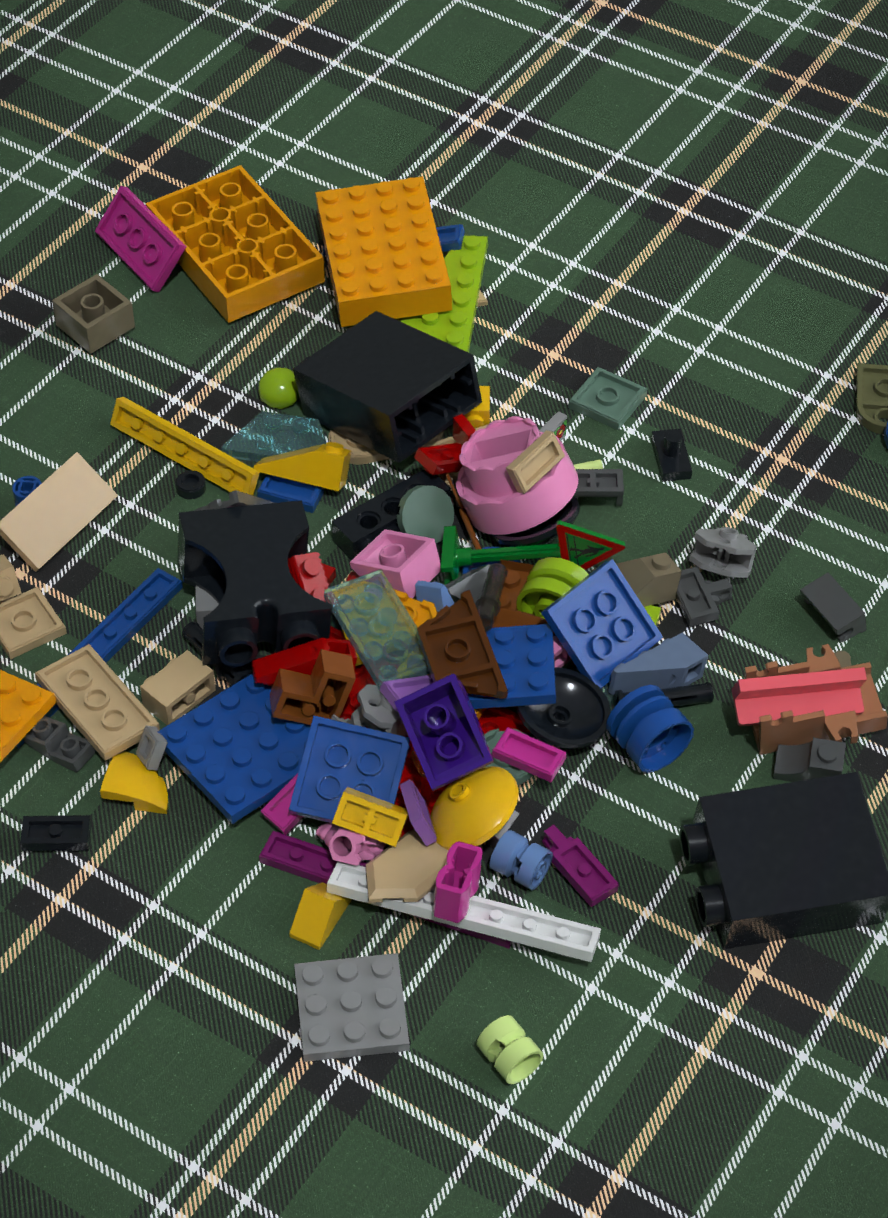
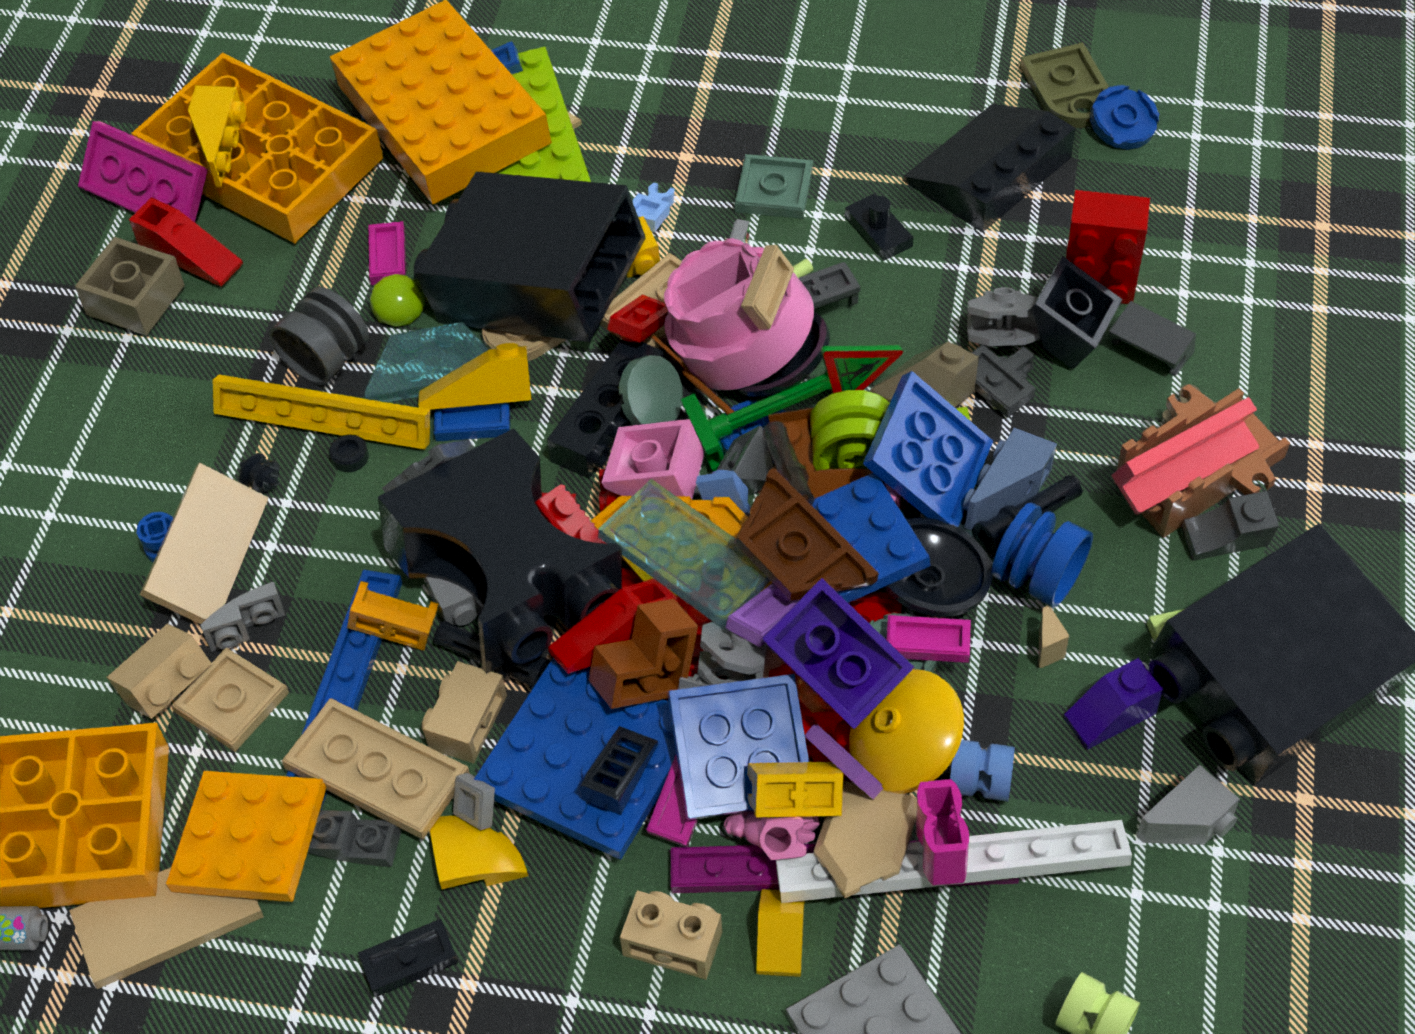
camera: 20 degrees left, 5 degrees up
red tile [453,414,476,445] -> none
magenta hinge [542,825,619,907] -> none
none -> red slope [129,197,243,287]
none -> yellow slope [188,86,246,187]
none -> light grey slope [201,582,285,652]
none -> black wheel [239,453,279,494]
none -> dark grey wheel [269,286,369,386]
none -> light orange hinge [347,581,438,651]
none -> dark pink tile [368,221,406,285]
none -> black slope [580,726,658,815]
none -> tan brick [620,890,722,980]
none -> light blue plate [632,183,675,233]
none -> black slope [903,104,1076,233]
none -> black slope [1032,256,1122,369]
none -> tan slope [1038,606,1069,668]
none -> dark purple slope [1064,658,1163,750]
none -> red brick [1065,190,1150,304]
none -> light grey slope [1137,765,1240,845]

